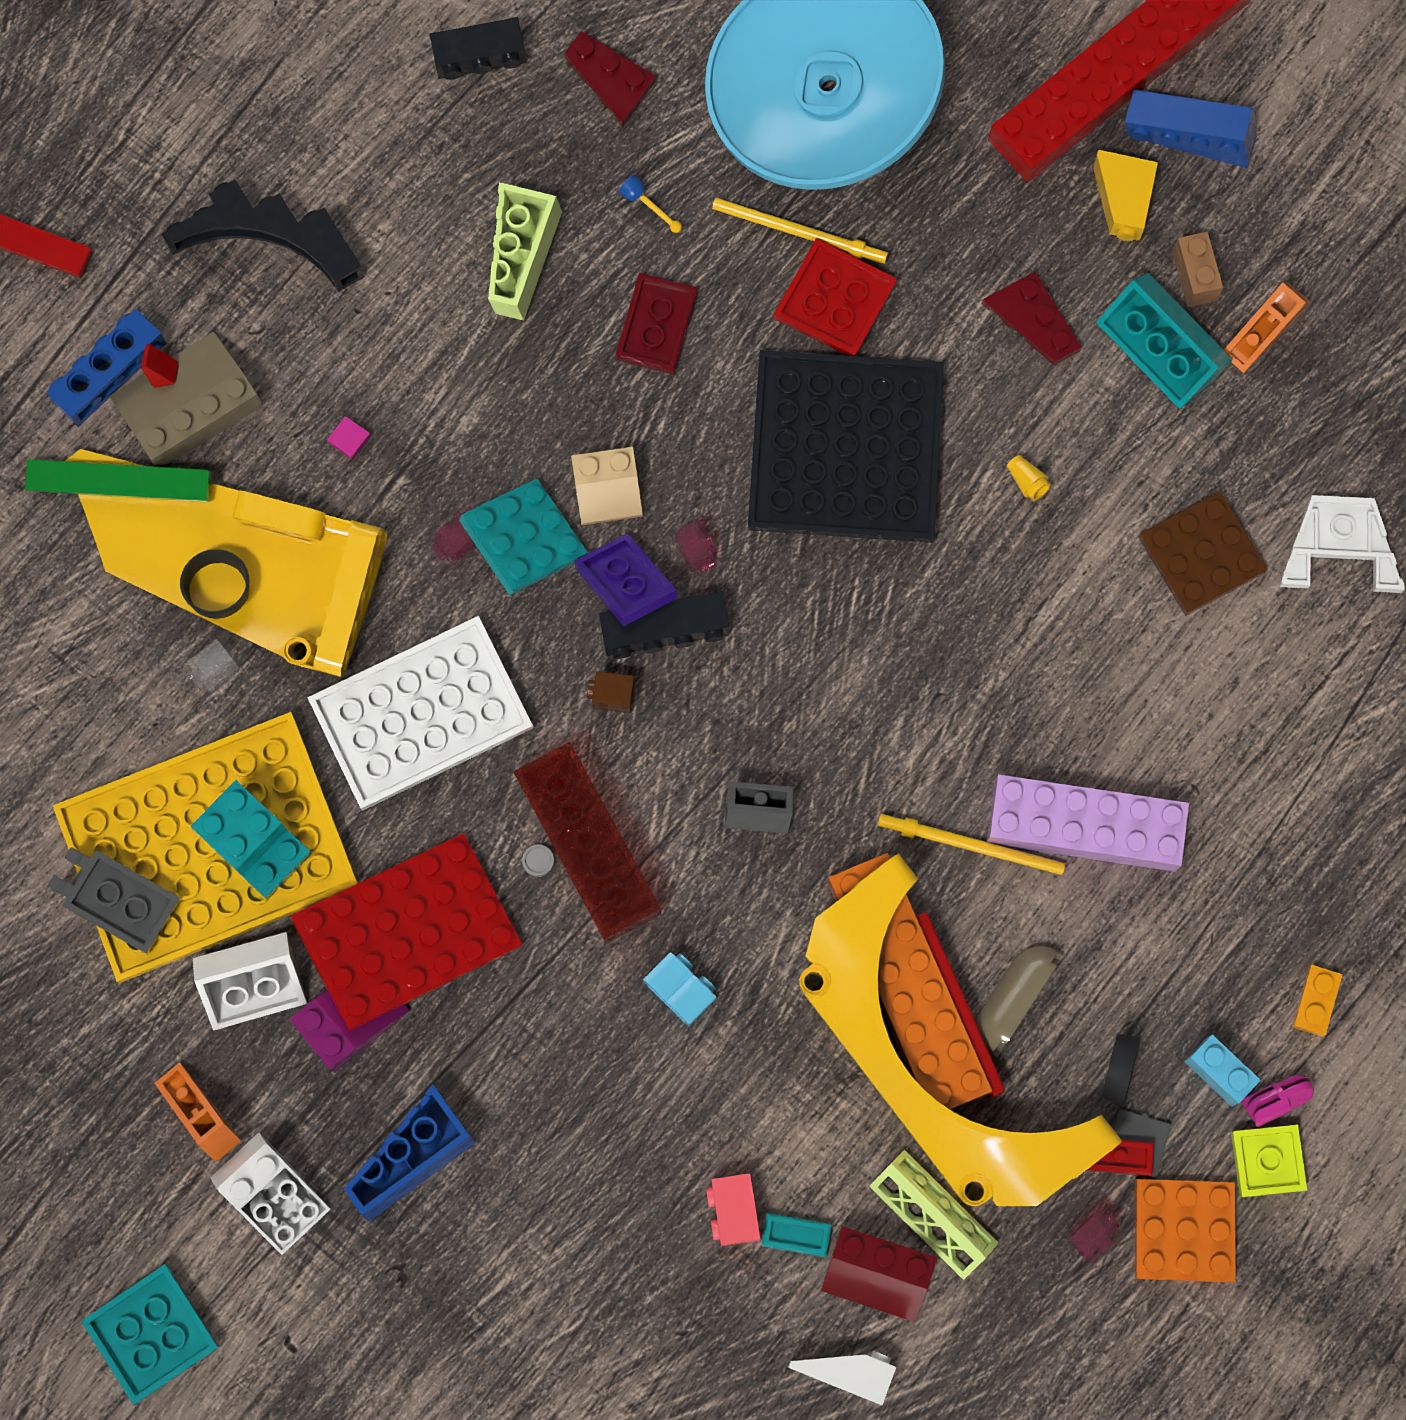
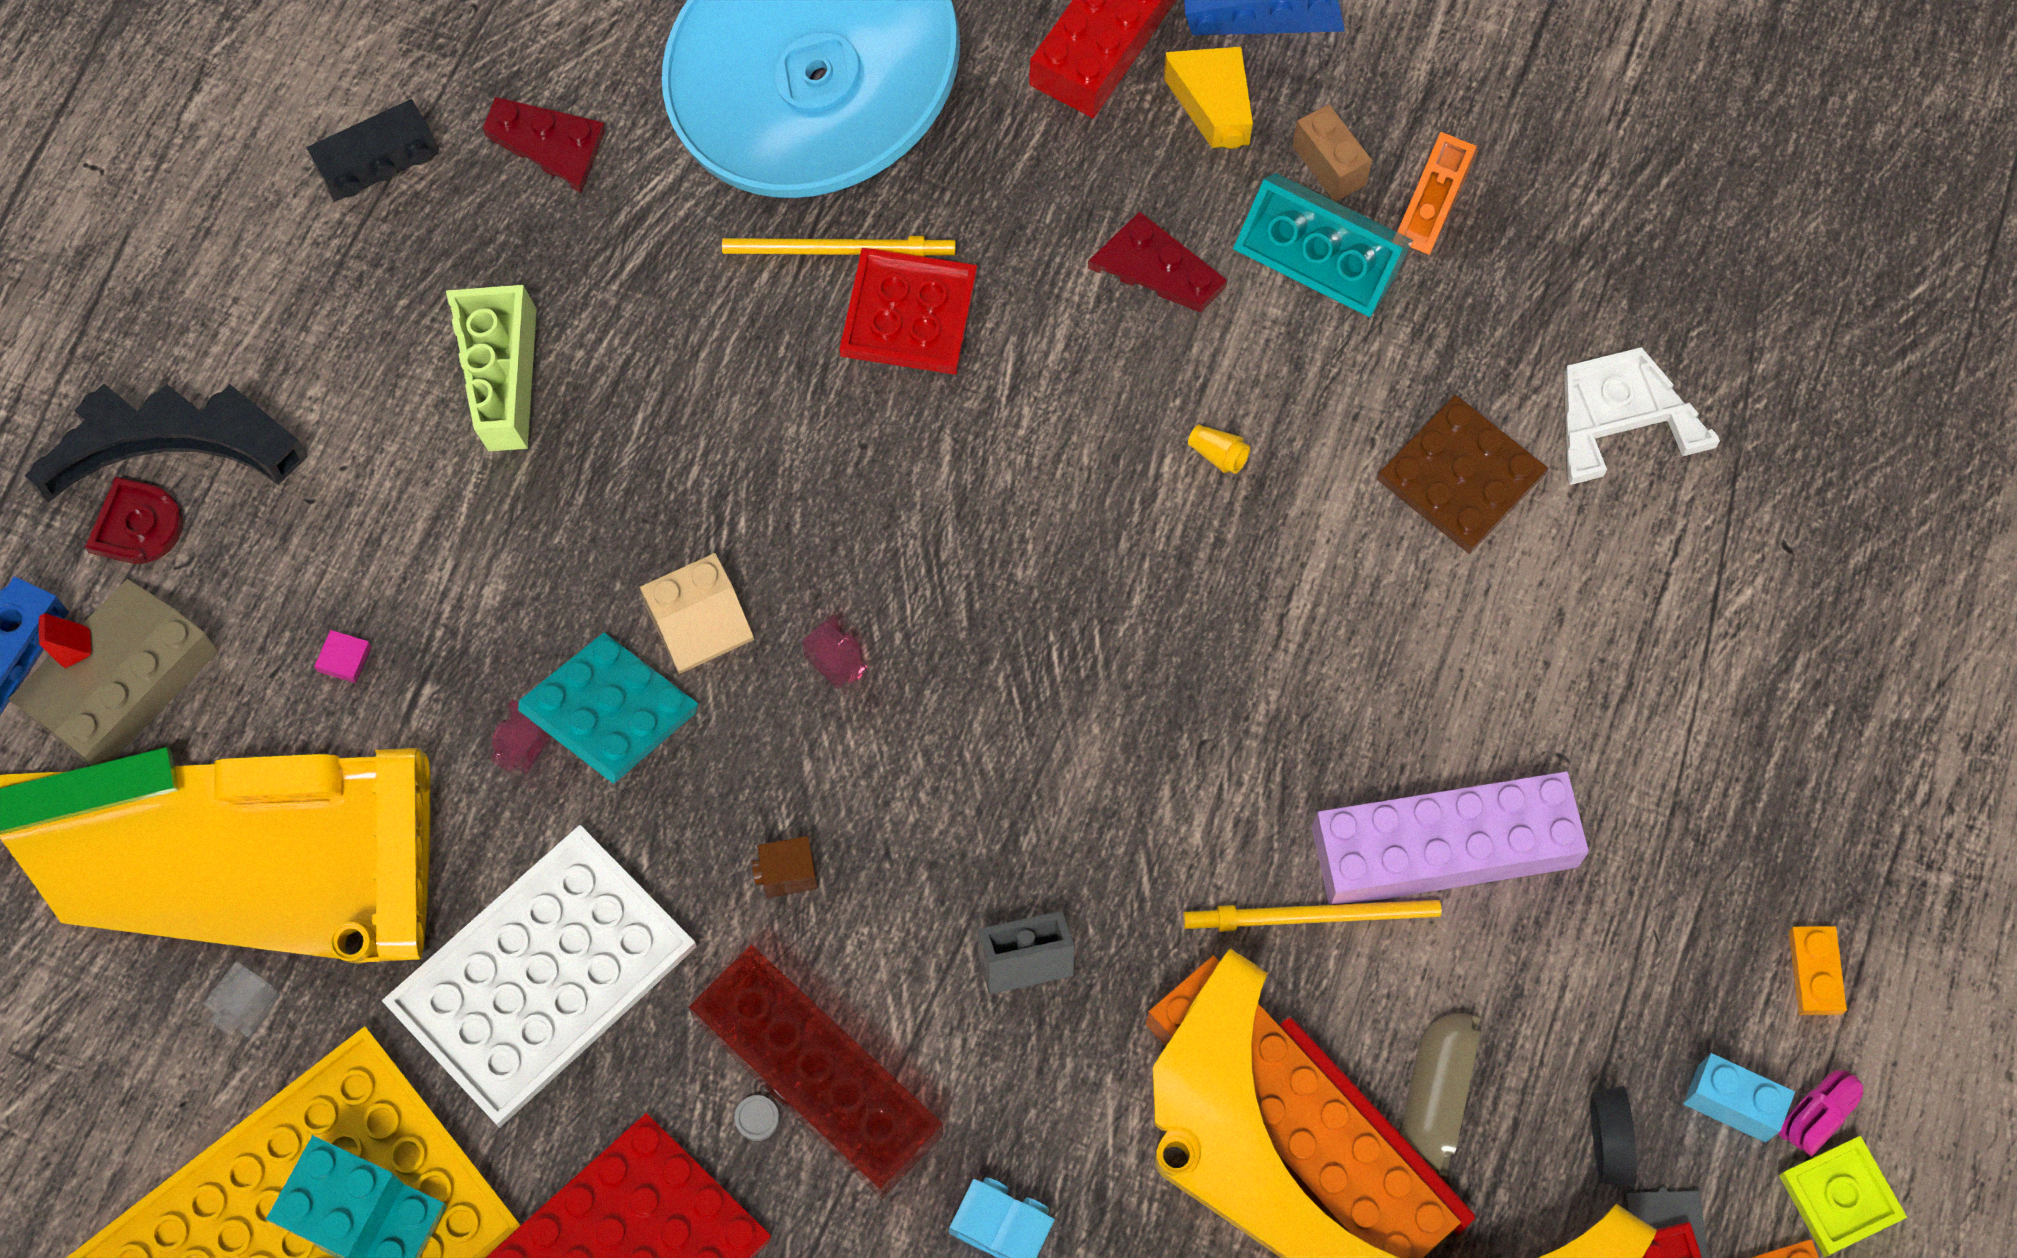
camera: 20 degrees left, 10 degrees down
black tyre [180,549,249,619] -> none
dark purple plate [574,533,677,626] -> none
black brick [599,591,729,659] -> none
dark red tile [615,273,698,375] -> none
hinge [618,174,682,233] -> none
black plate [748,350,944,543] -> none
none -> dark red tile [85,476,183,564]

